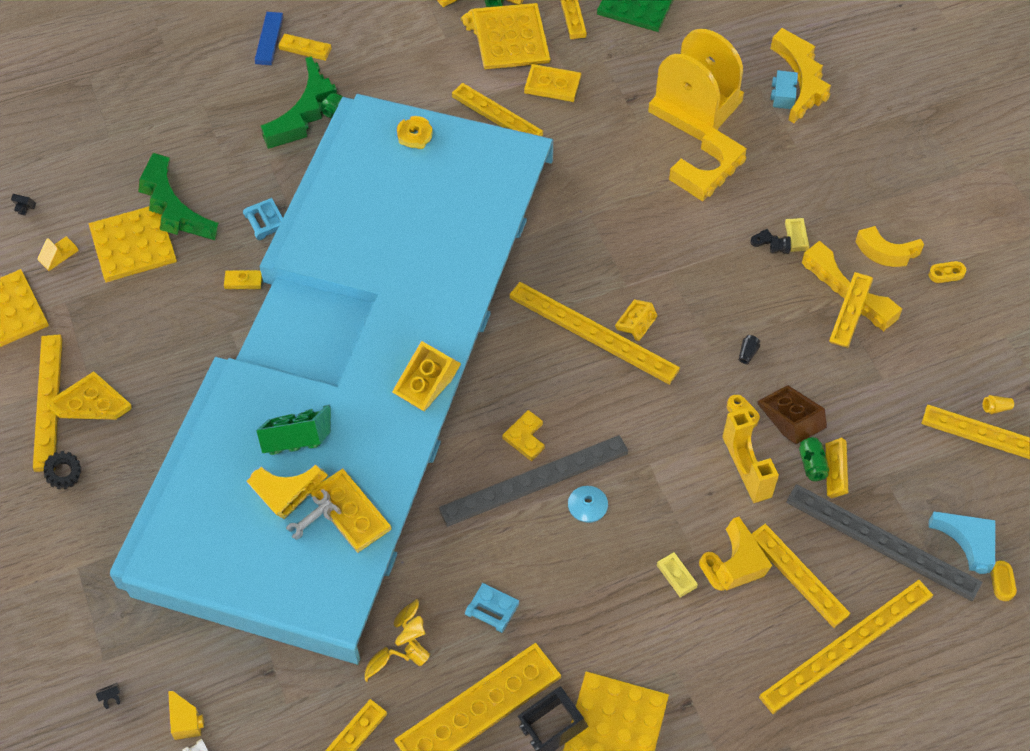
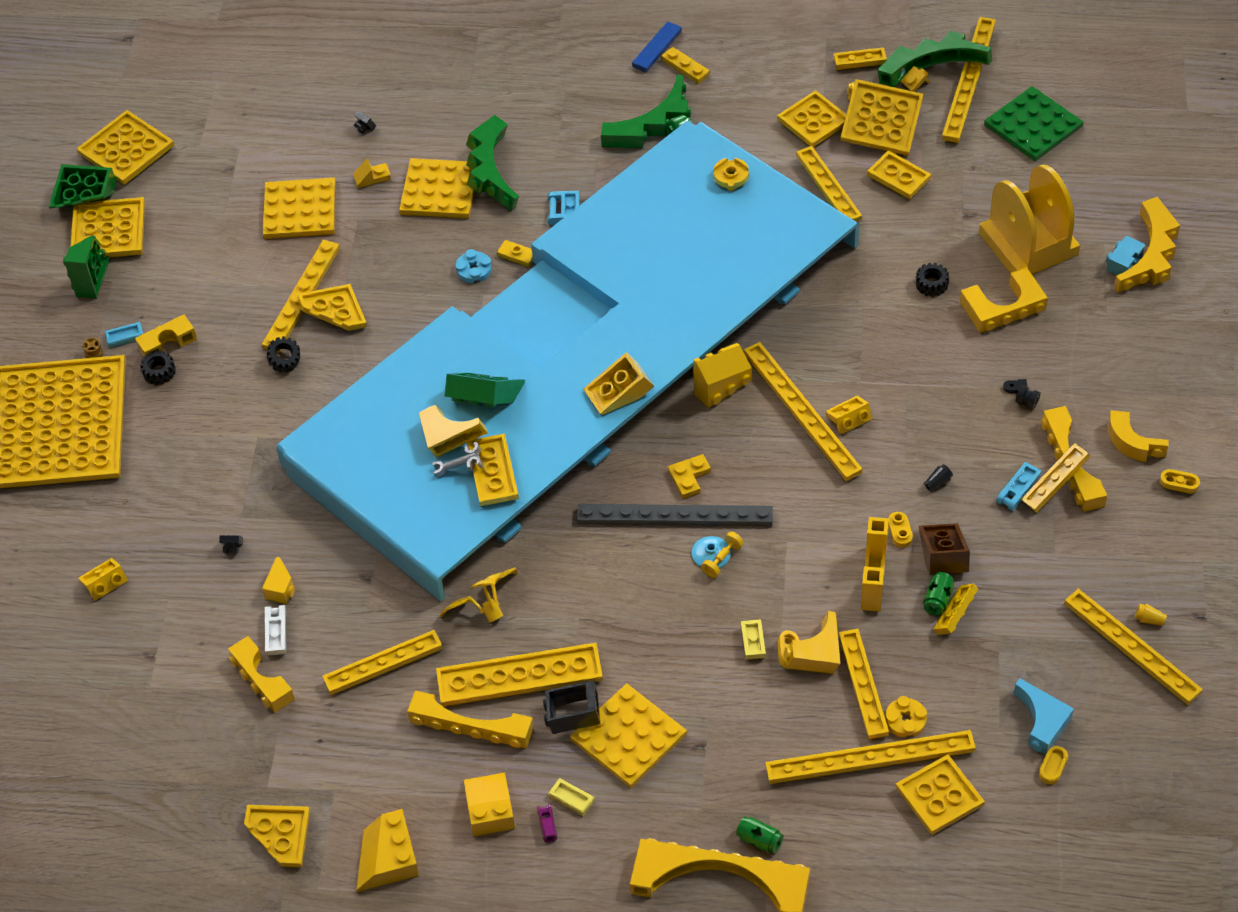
camera: 30 degrees right, 5 degrees down
medium azure plate [465,583,519,633] -> none
light yellow tile [785,218,809,252] -> none
dark grey plate [786,484,982,601] -> none
none -> medium azure plate [455,249,492,283]
none -> yellow wedge [693,343,752,408]
none -> yellow wheel [701,531,744,578]
none -> yellow plate [777,90,847,147]
none -> yellow plate [885,696,927,738]
none -> yellow plate [895,754,985,835]
none -> black tyre [916,263,949,297]
none -> medium azure plate [996,462,1042,511]

